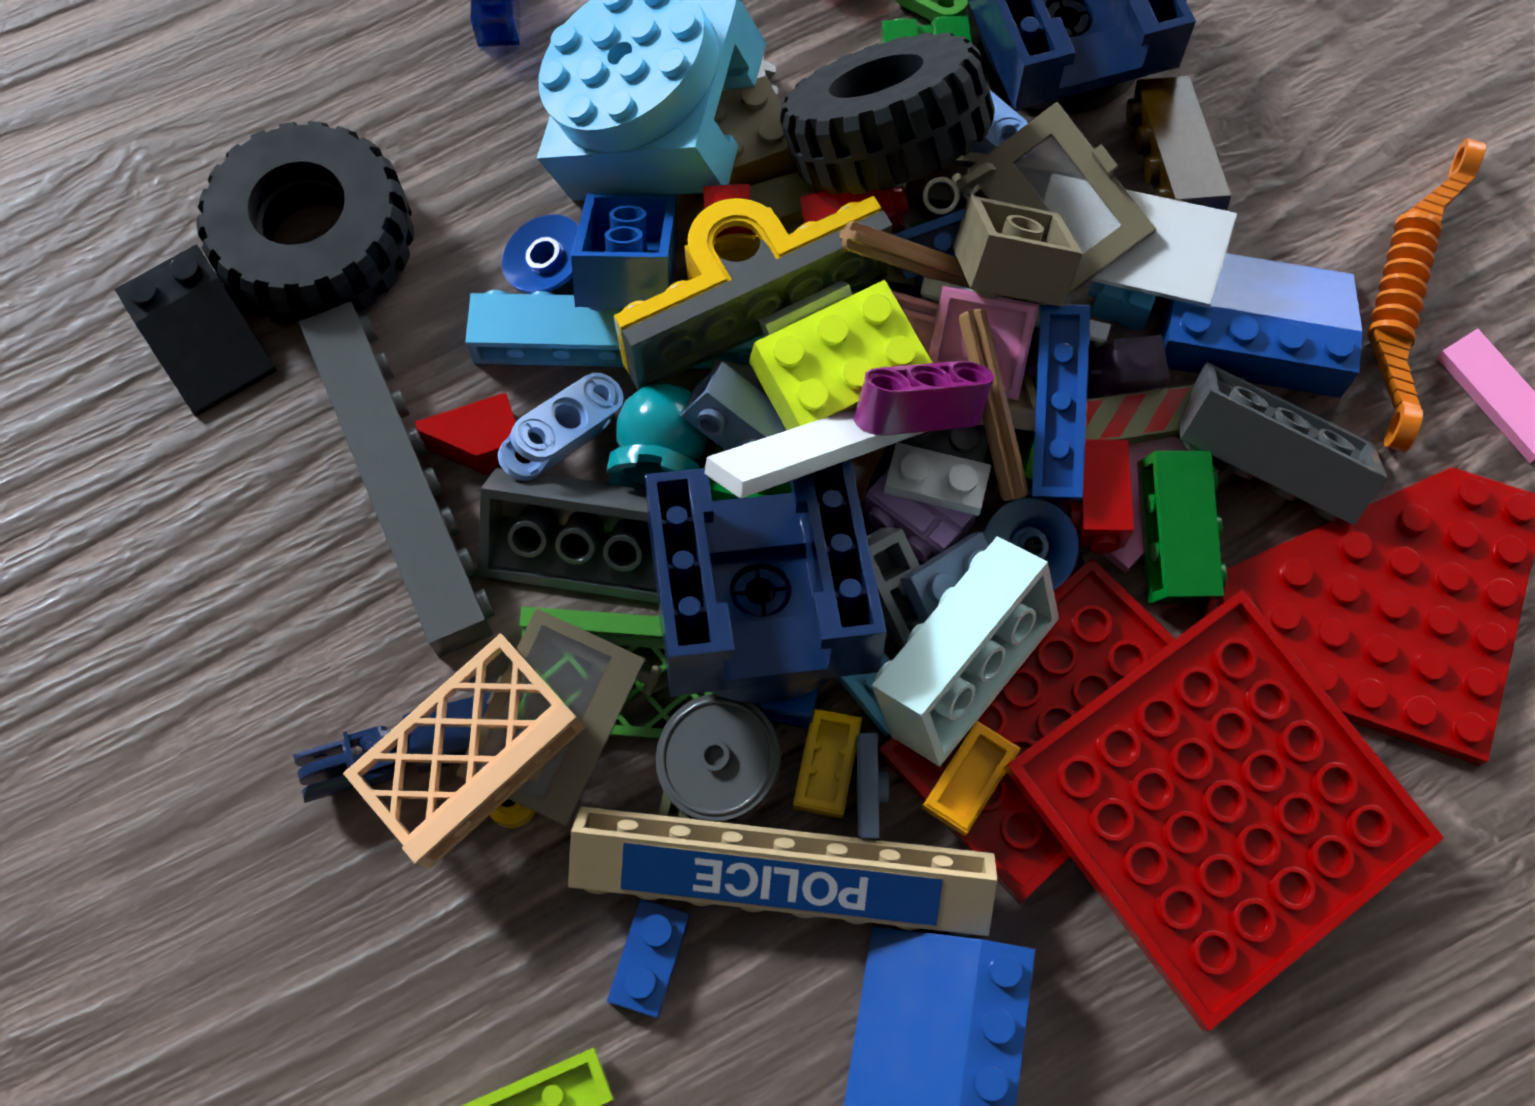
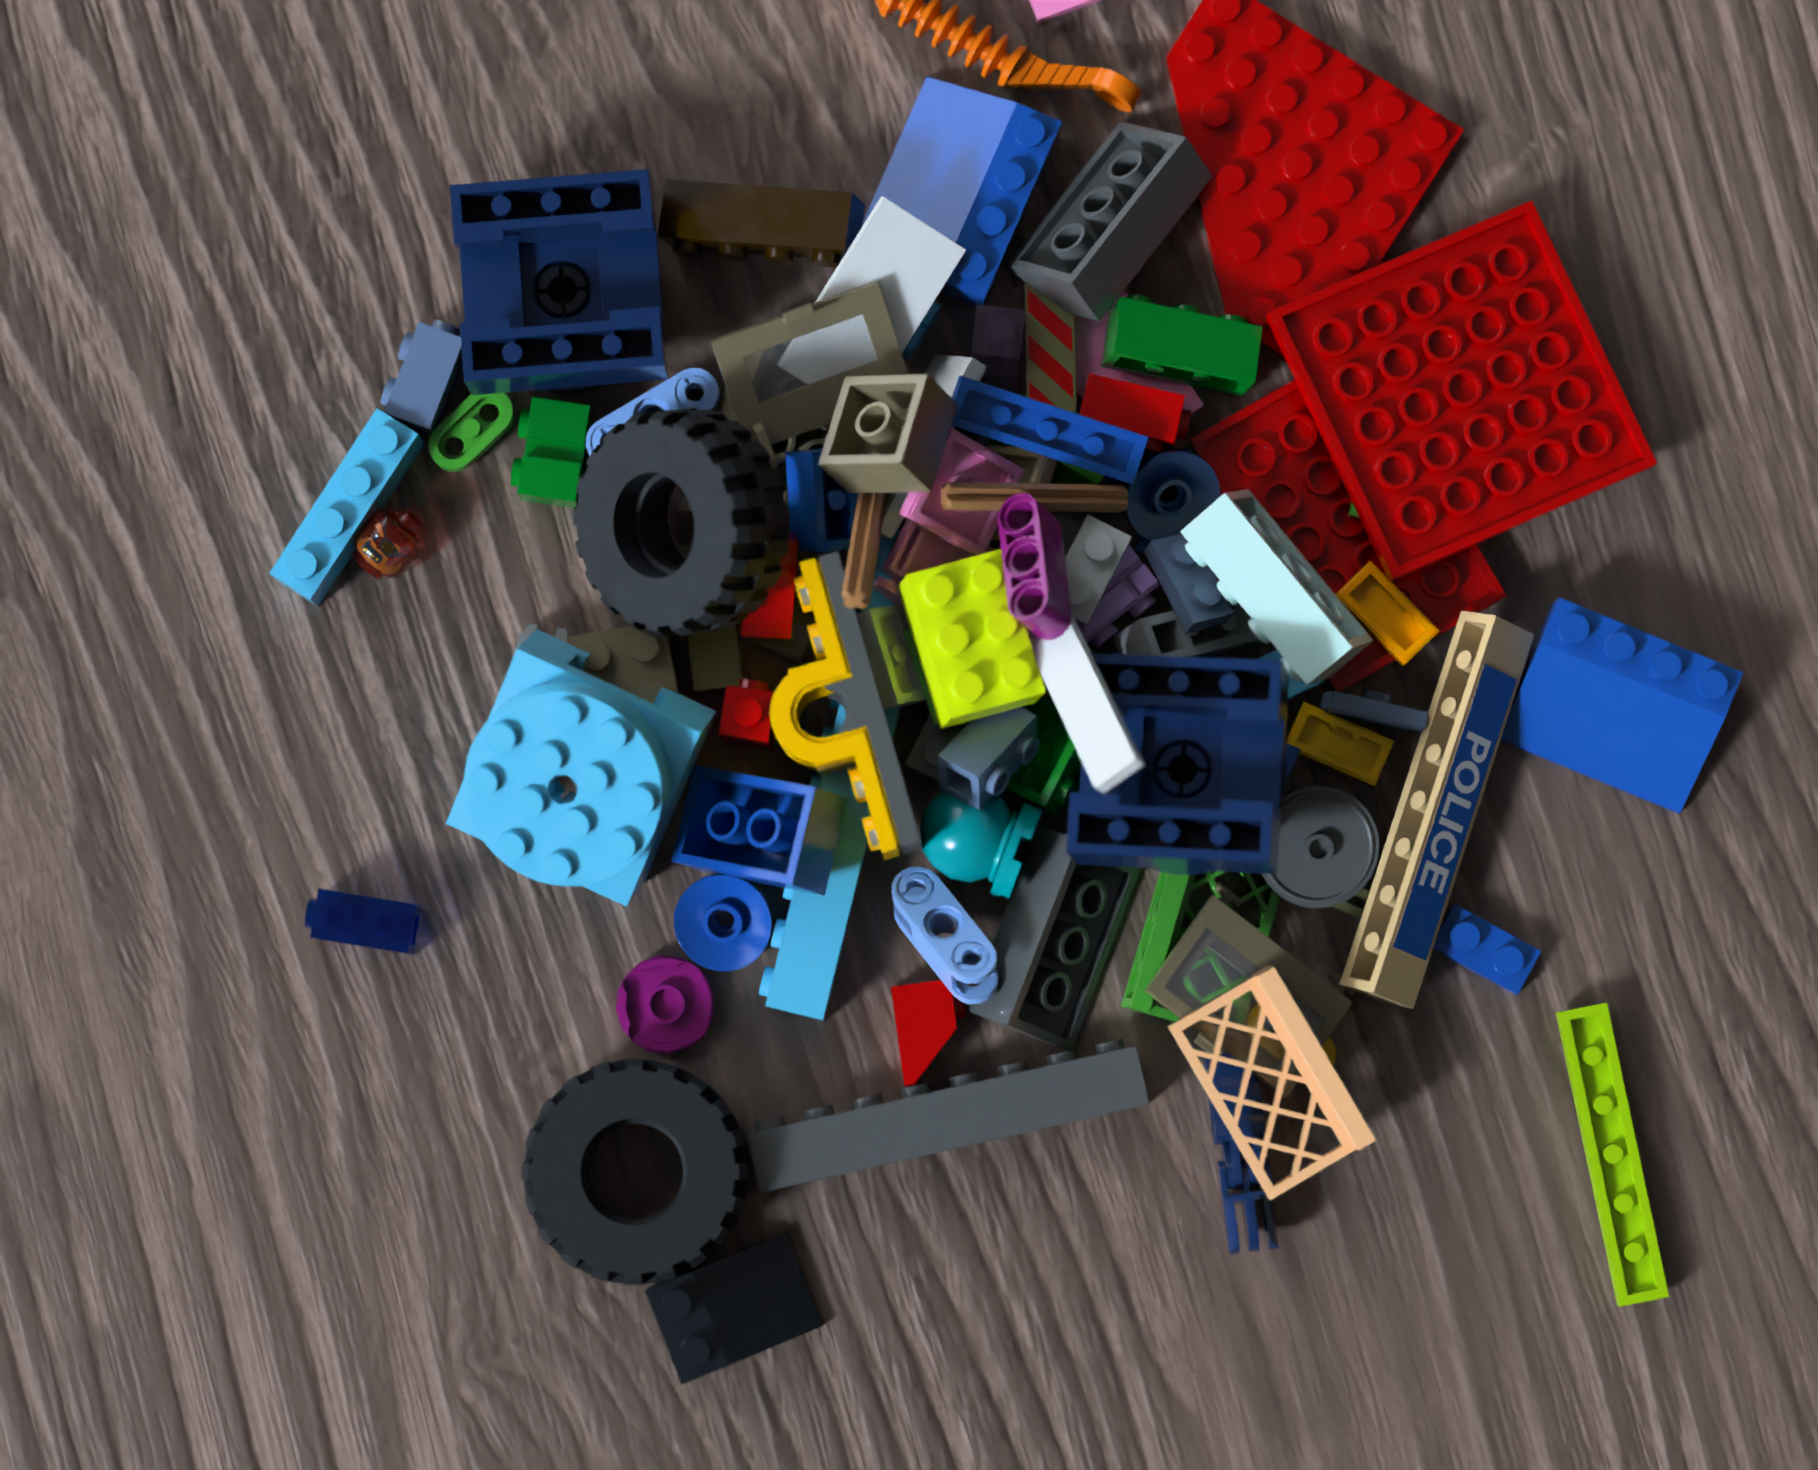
camera: 80 degrees left, 15 degrees up
none -> magenta tile [616,955,715,1054]

